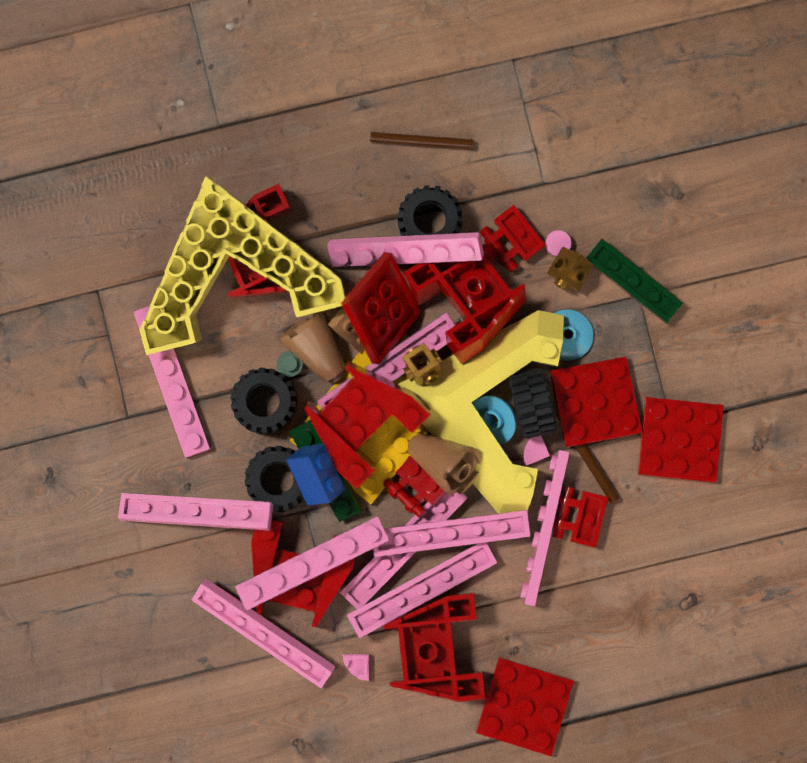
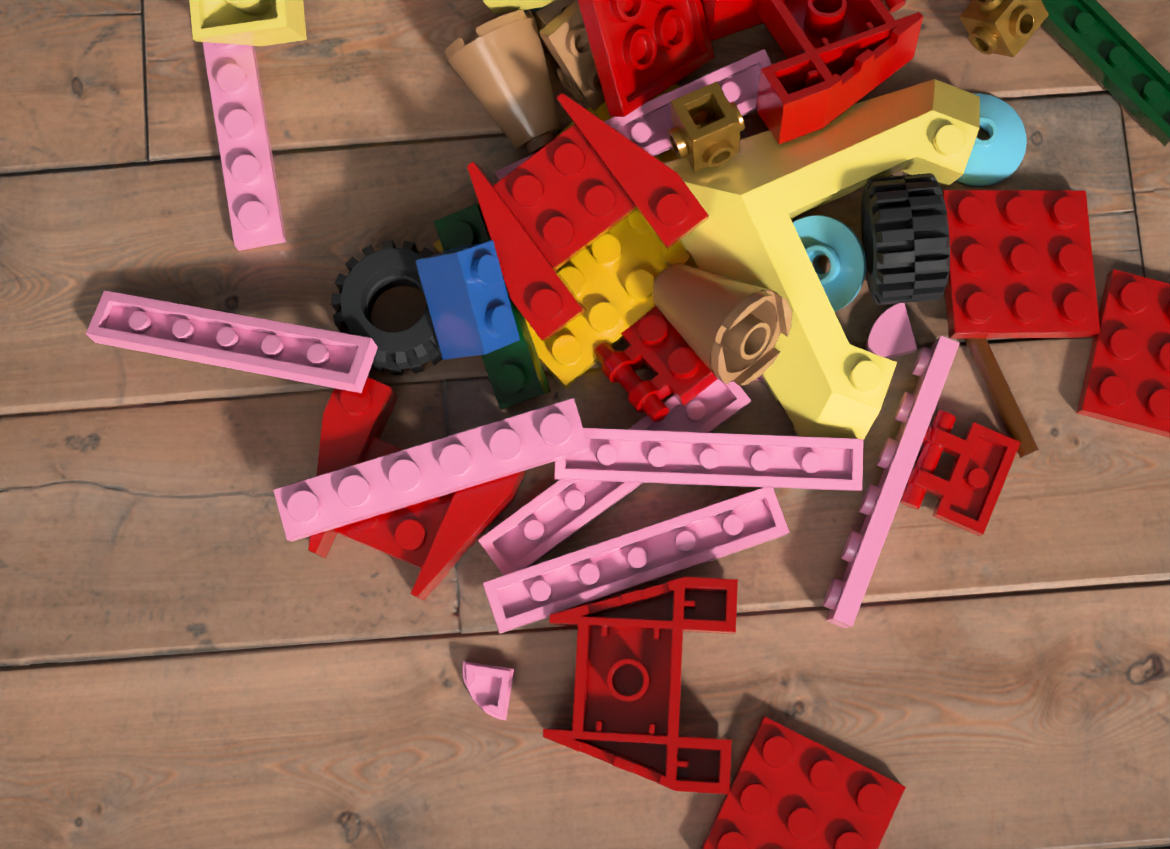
camera: 10 degrees right, 5 degrees down
bright pink plate [192,578,336,688] -> none
black tyre [230,367,297,434] -> none
sand green plate [277,351,303,377] -> none

